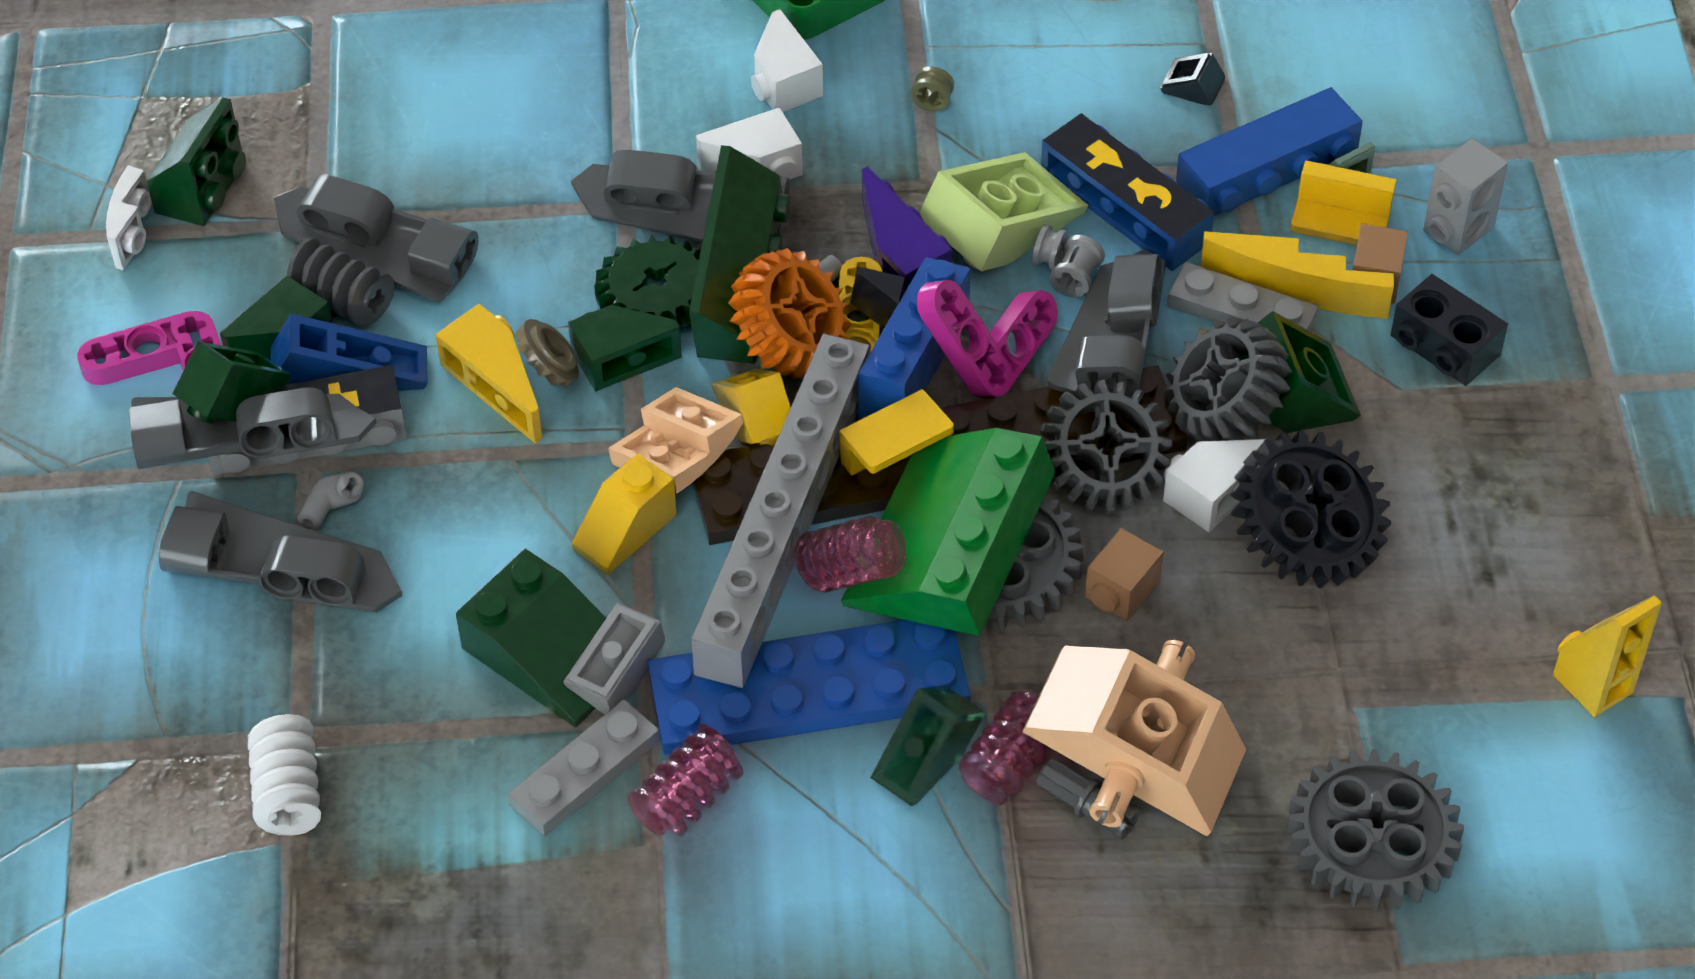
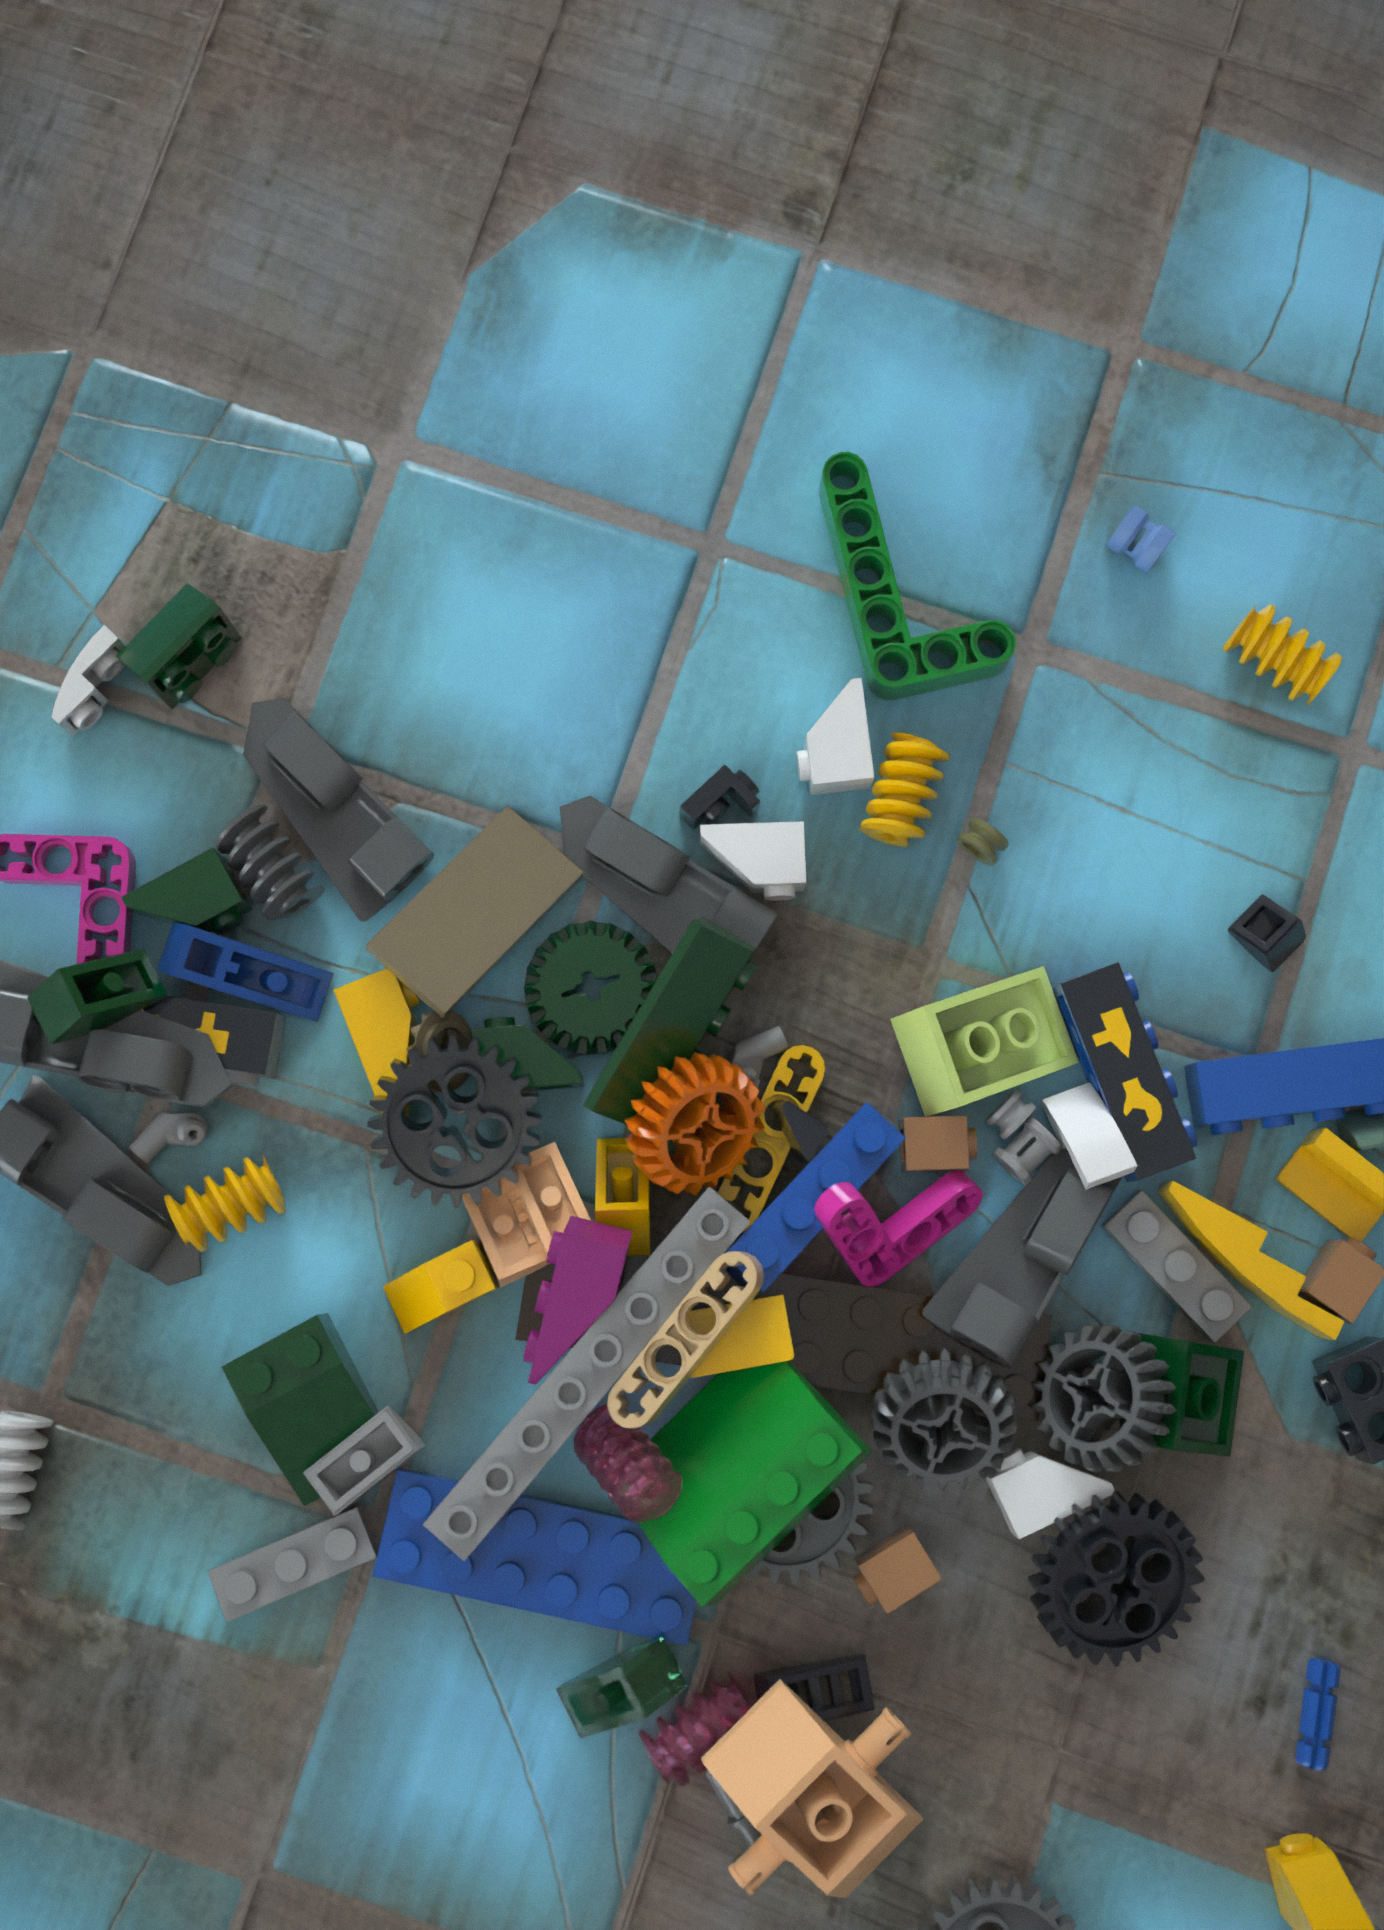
camera: 20 degrees right, 30 degrees up
clear pink piece [628,724,744,836] -> none
dark purple slope [862,166,953,300] -> none
none -> yellow piece [164,1152,286,1252]
none -> dark tan tile [366,806,584,1019]
none -> black gear [367,1033,542,1208]
none -> magenta slope [523,1216,633,1385]
none -> tan beam [607,1251,764,1429]
none -> black bracket [679,765,760,830]
none -> yellow piece [859,732,950,847]
none -> medium nougat brick [898,1116,977,1173]
none -> white slope [1041,1082,1137,1190]
none -> blue axle [1296,1658,1341,1770]

